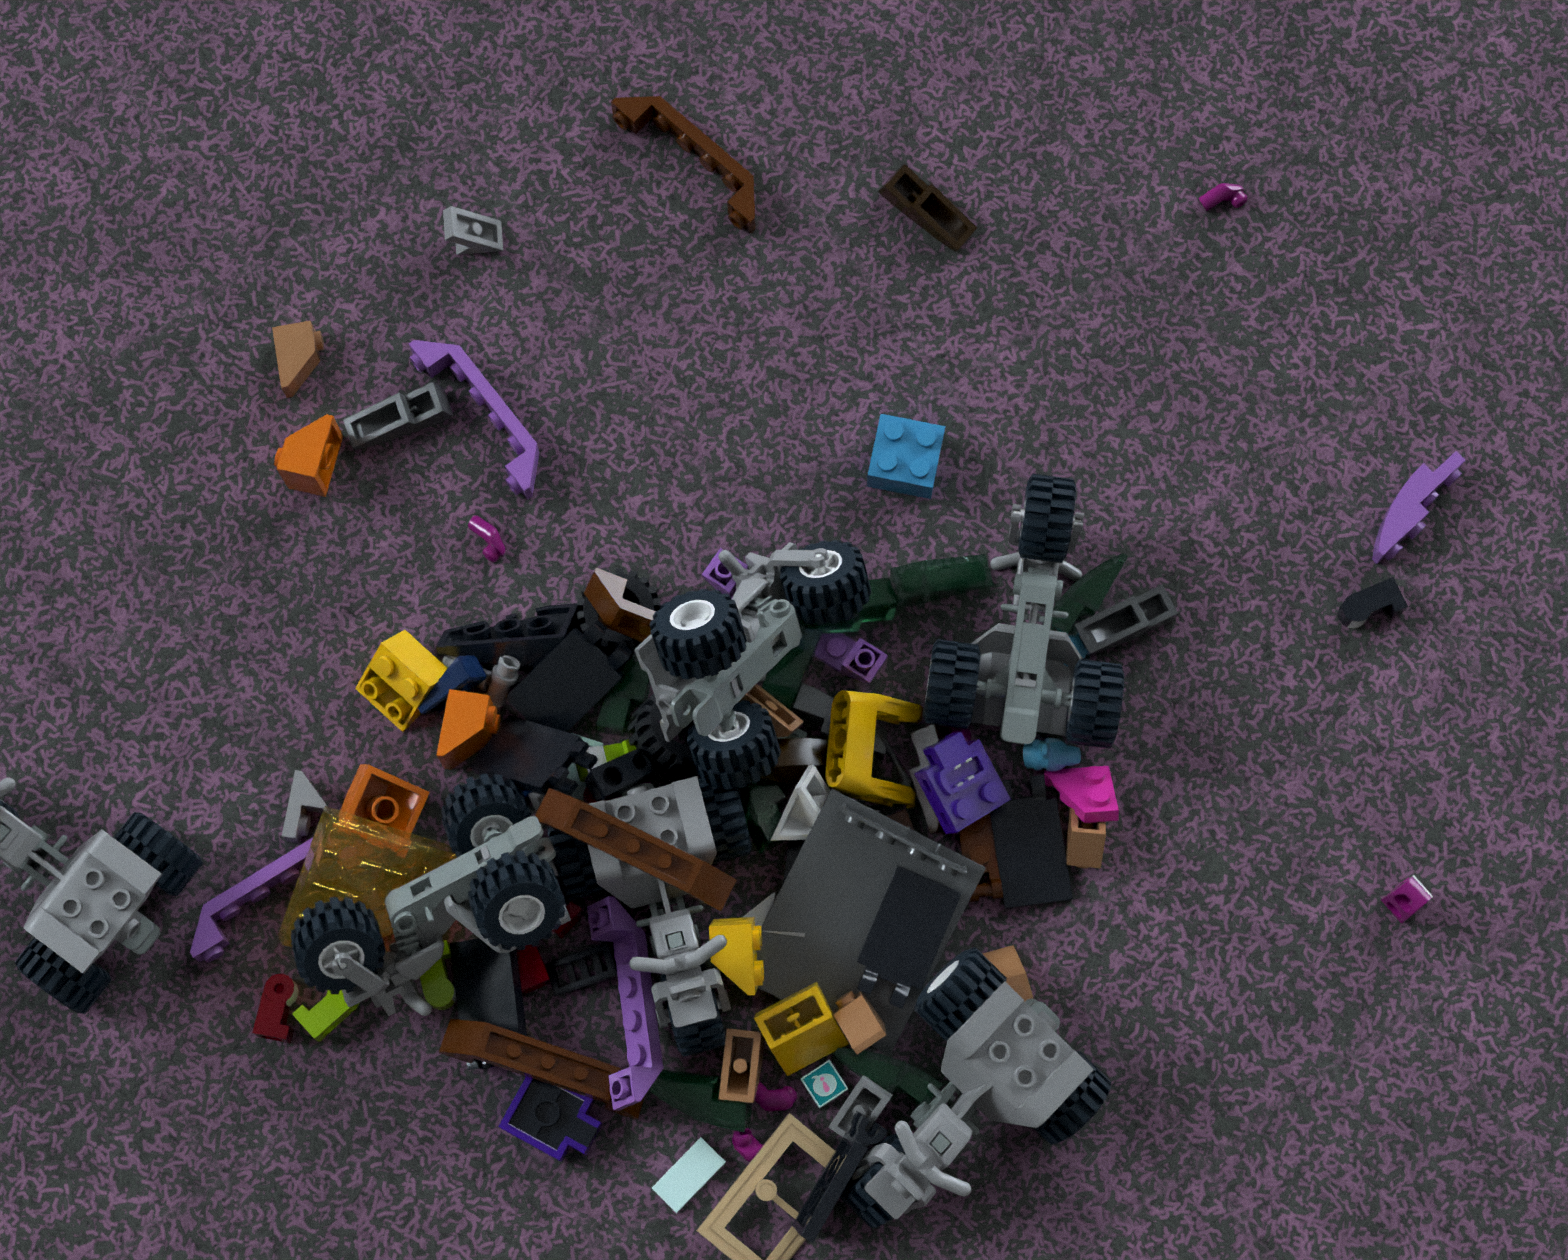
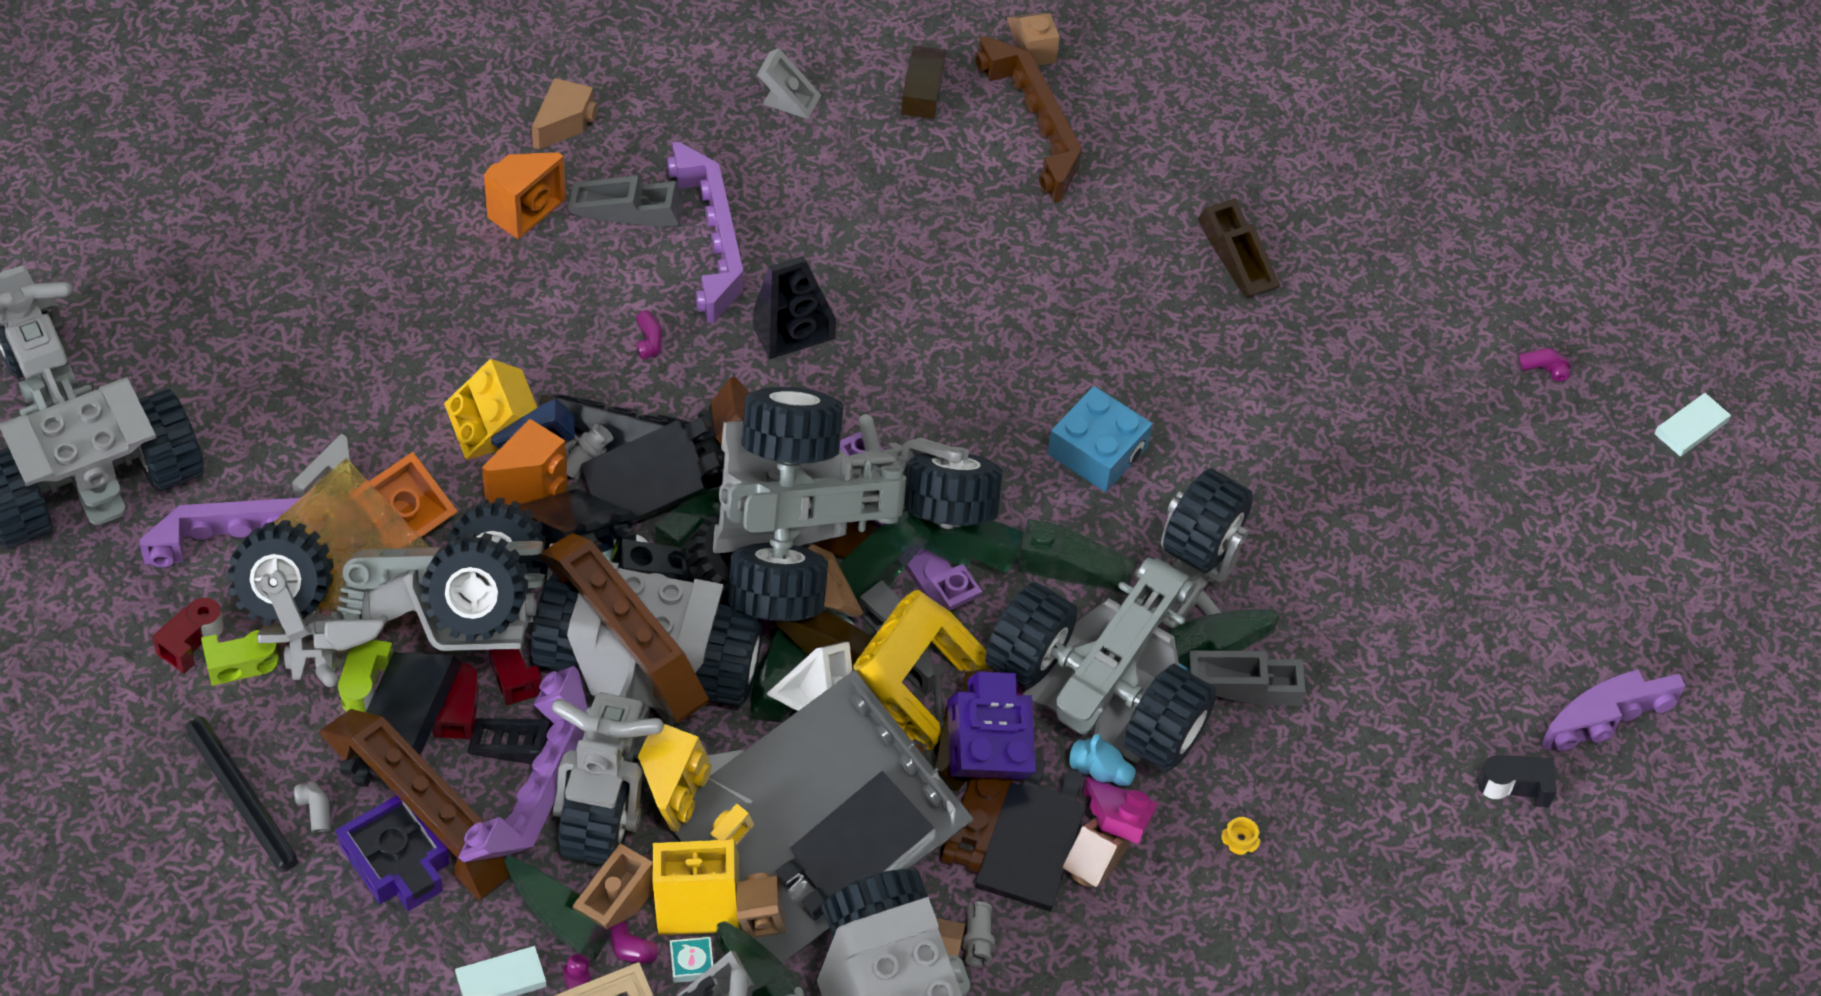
camera: 20 degrees right, 20 degrees down
none -> black axle [186,716,298,873]
none -> light grey arm [294,781,331,833]
none -> yellow plate [710,804,754,846]
none -> black wedge [753,256,836,360]
none -> dark brown slope [901,46,947,119]
none -> light grey pin [963,901,995,968]
none -> medium nougat slope [1007,13,1060,65]
none -> yellow plate [1221,817,1260,855]
none -> light aqua tile [1654,393,1731,457]

